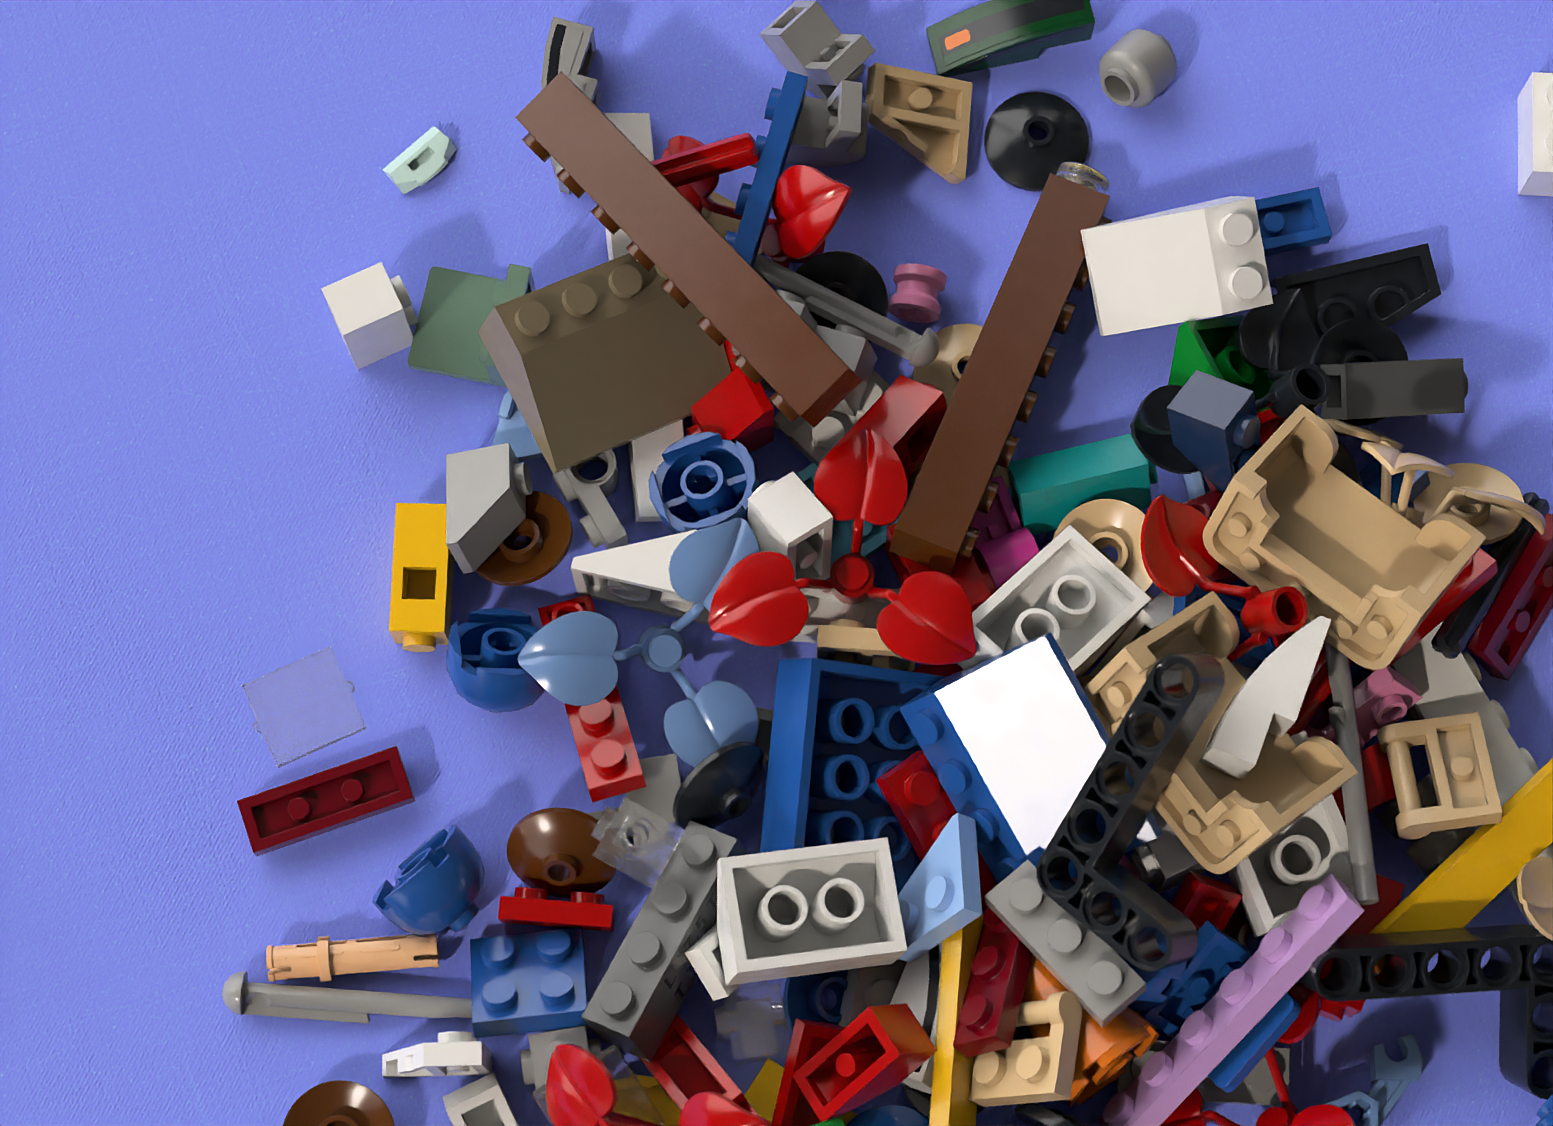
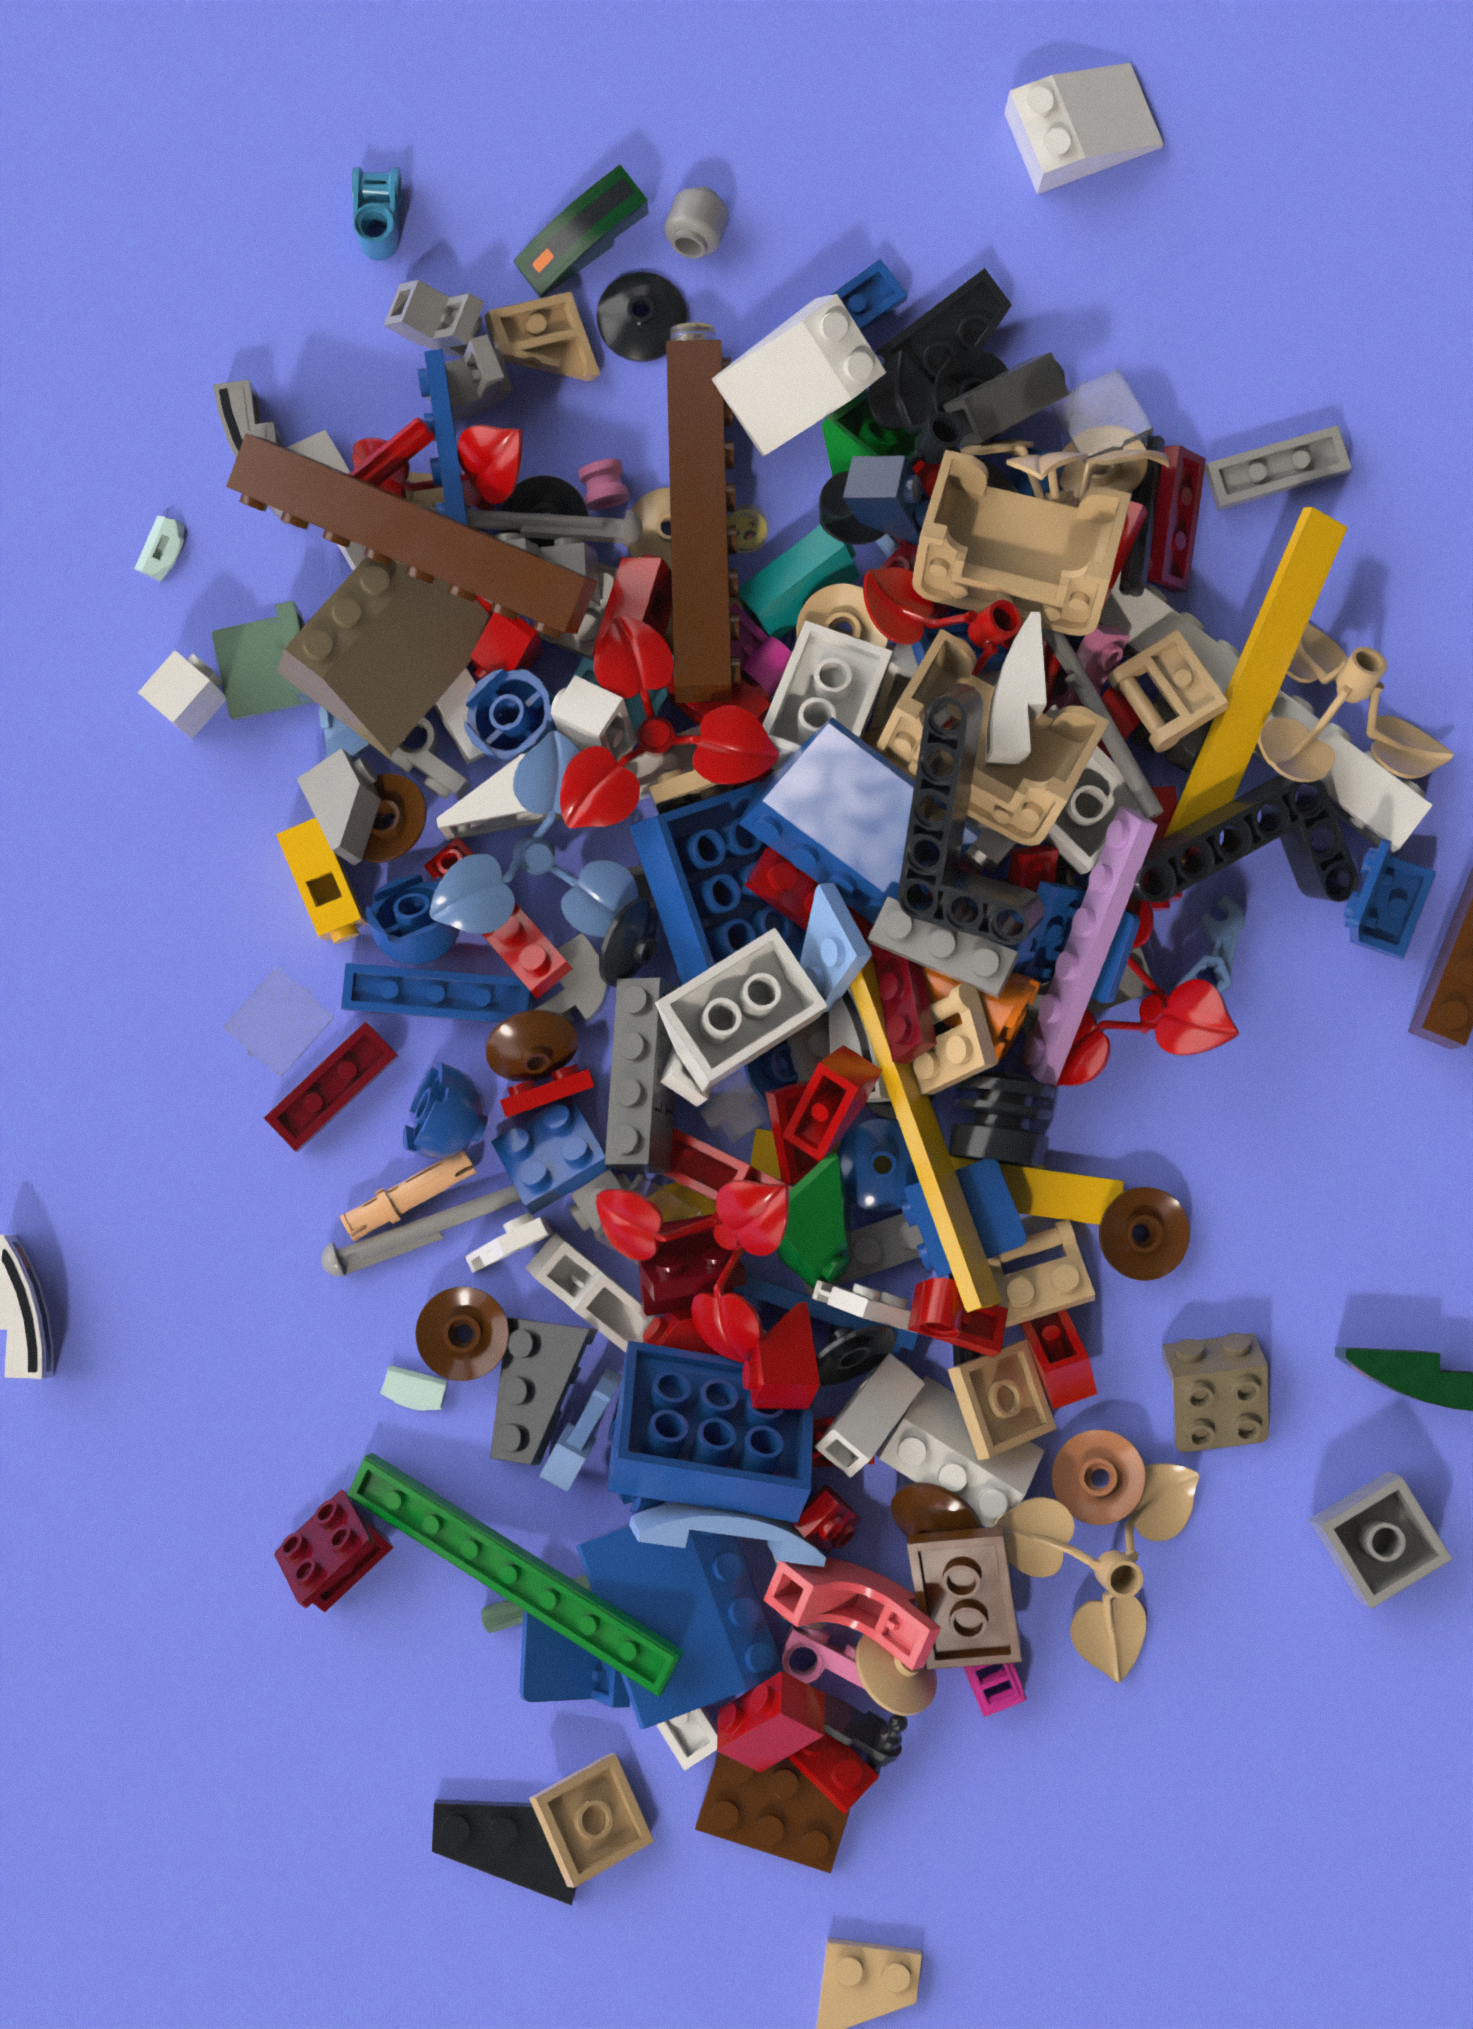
camera: 25 degrees left, 10 degrees up
clear brick [591,797,685,889] -> none
none -> blue plate [341,963,531,1023]
none -> clear tile [726,504,769,553]
none -> clear piece [1051,369,1153,464]

